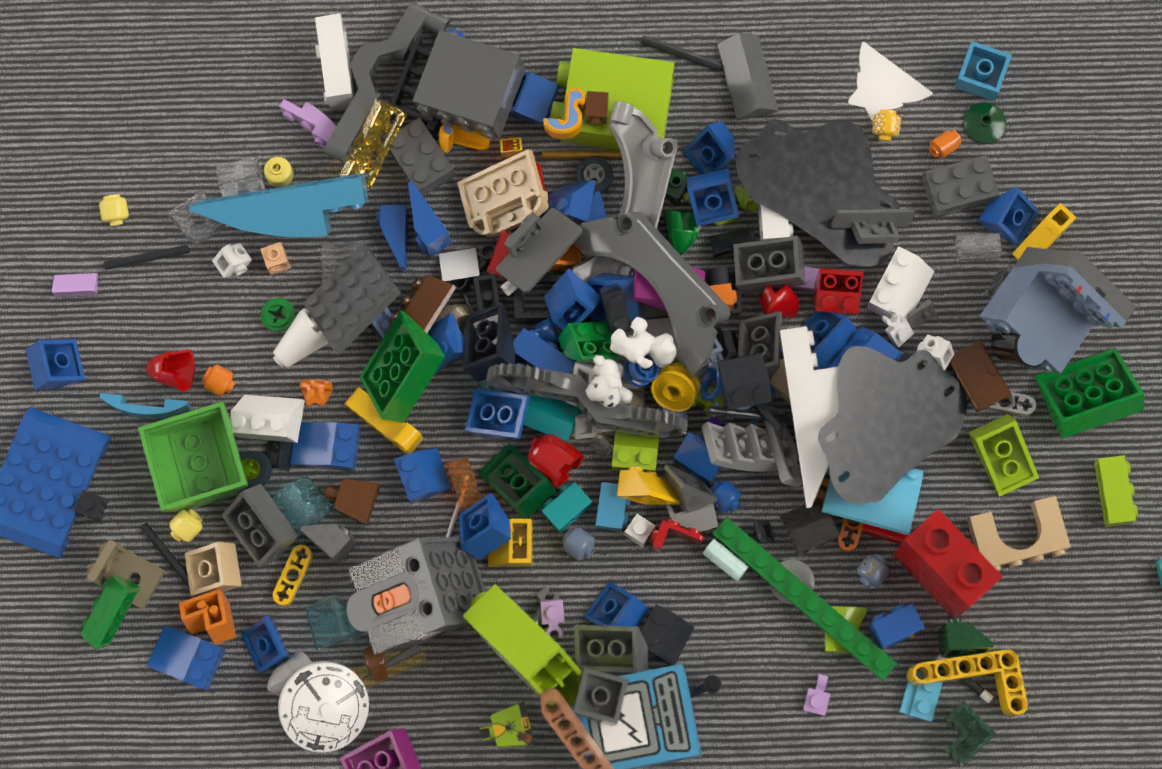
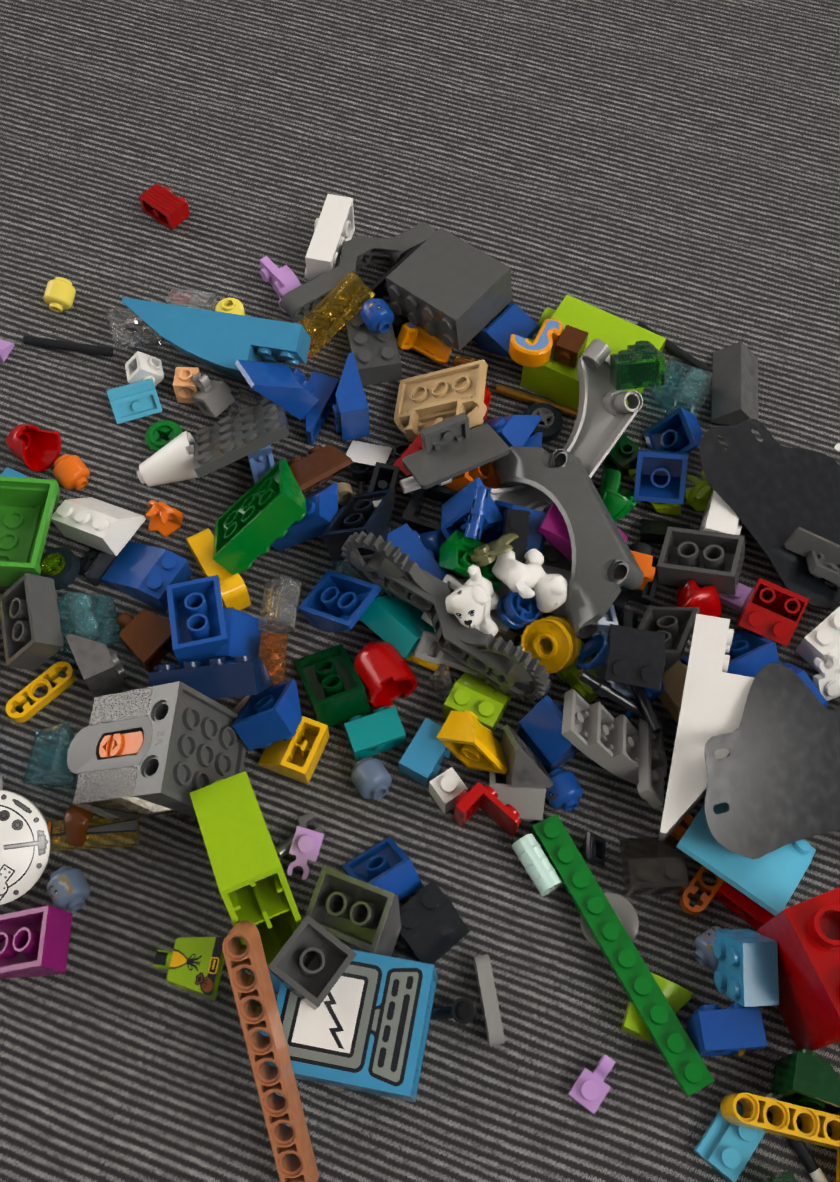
camera: 15 degrees right, 15 degrees down
none -> sand blue head [47,866,91,912]
none -> medium azure plate [106,378,162,424]
none -> red brick [139,183,190,230]
none -> dark blue slope [148,654,273,699]
none -> blue slope [166,575,228,666]
none -> light grey brick [191,373,235,418]
none -> blue slope [235,360,319,420]
none -> clear brick [258,574,301,637]
none -> blue head [360,298,394,333]
none -> blue pin [464,485,491,540]
none -> olive plate [471,533,519,567]
none -> light grey beam [473,954,505,1046]
none -> clear green brick [610,341,665,390]
none -> clear light blue slope [651,359,713,416]
none -> dark azure brick [713,929,779,1007]

